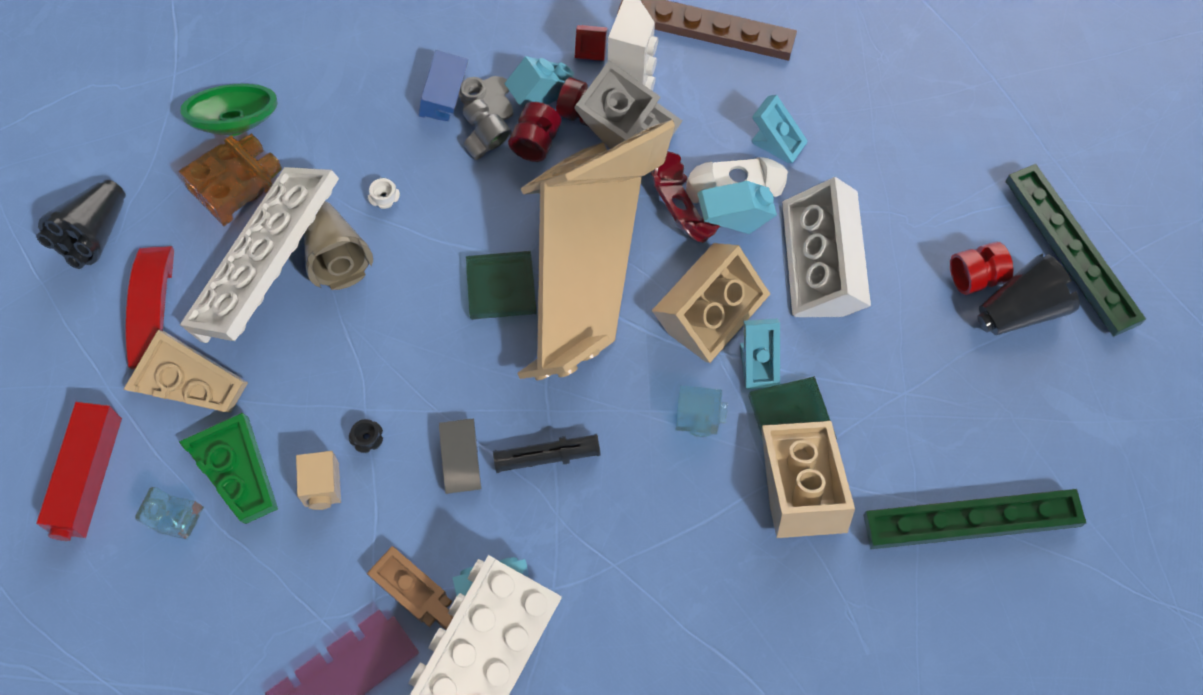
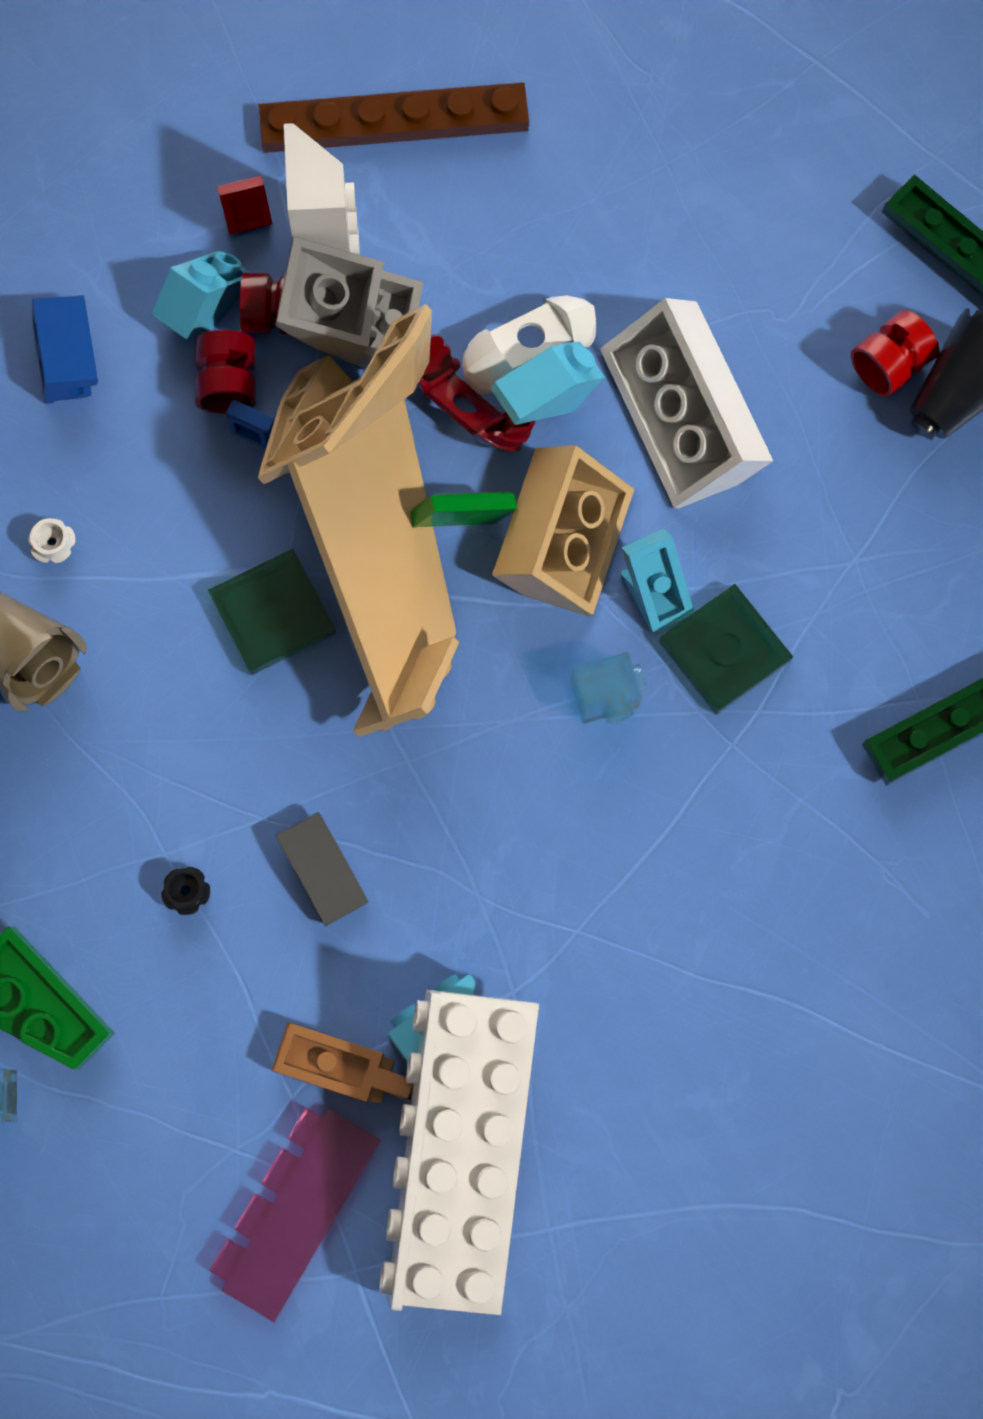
camera: 25 degrees left, 10 degrees up
tan brick [296,451,341,510] -> none
light grey plate [459,76,513,127] -> none
flat silver piece [463,98,511,160] -> none
black pin [493,433,601,473] -> none
medium azure slope [752,95,808,163] -> none
tan slope [761,421,855,538] -> none
none -> blue tile [225,399,275,449]
none -> green tile [410,492,517,528]

